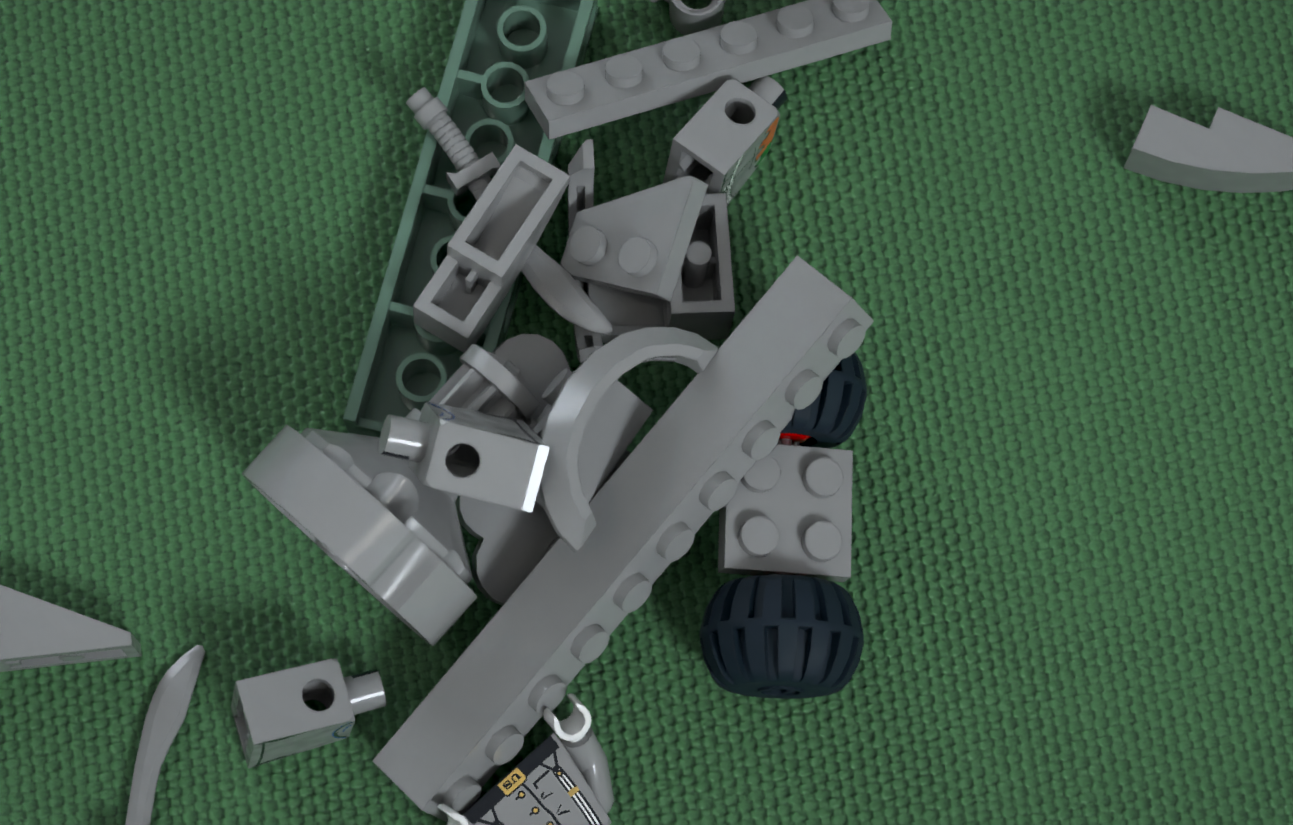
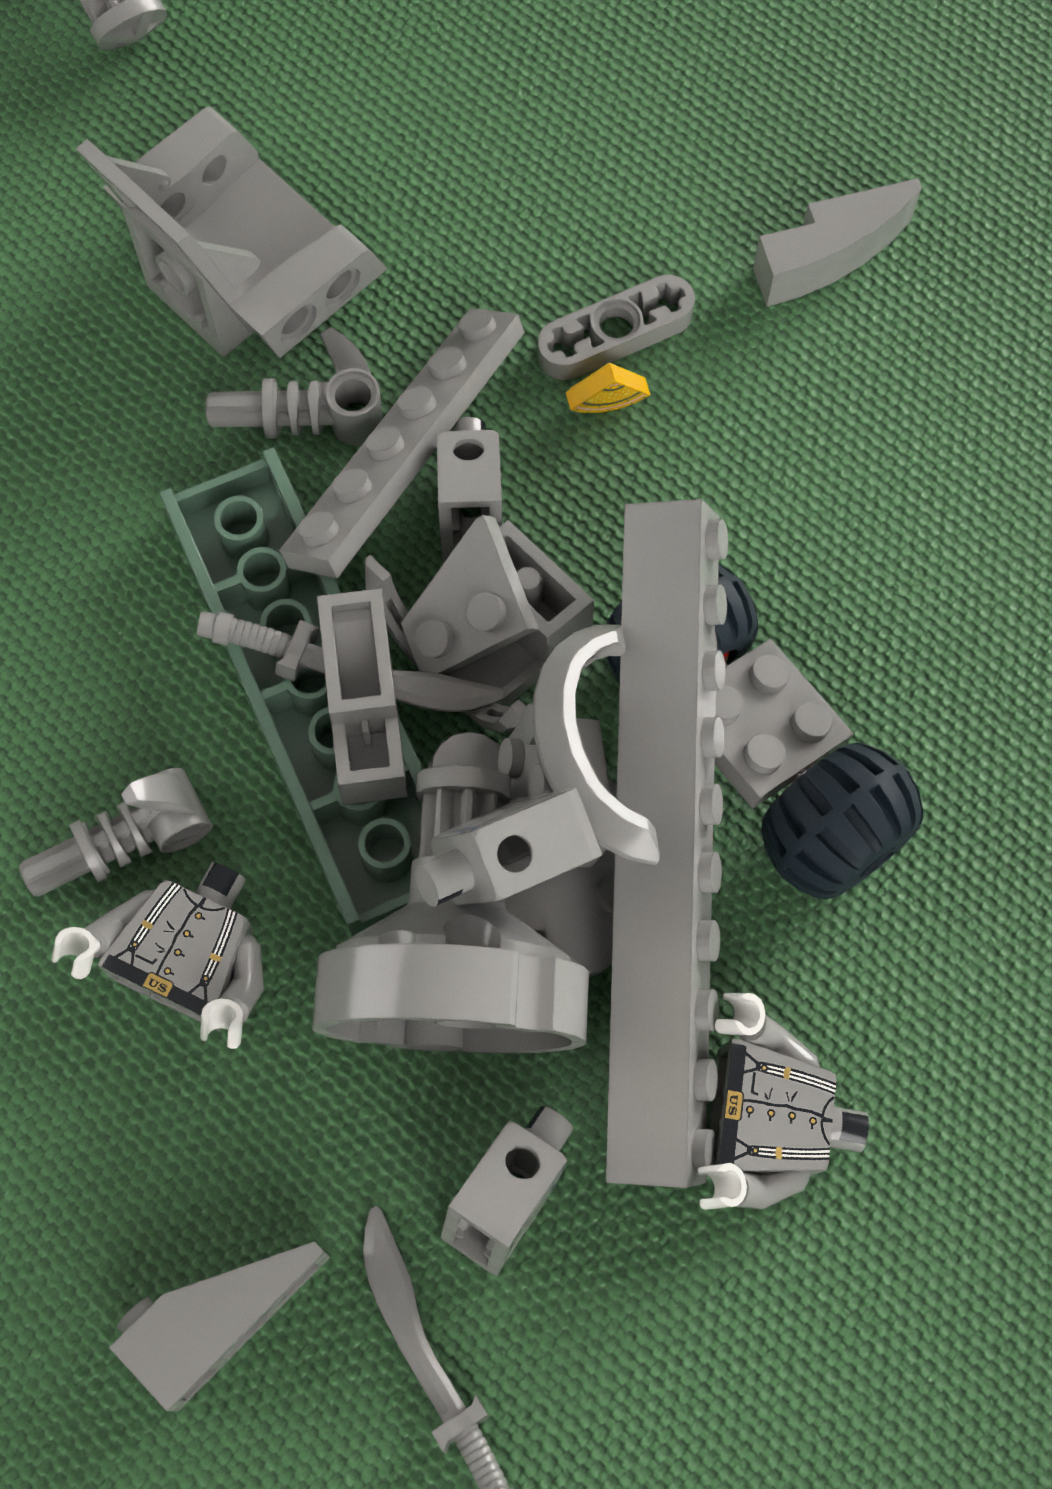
camera: 40 degrees left, 5 degrees down
none -> light grey piece [19,768,213,896]
none -> light grey torso [51,862,264,1049]
none -> light grey beam [538,275,695,380]
none -> yellow tile [565,363,651,413]

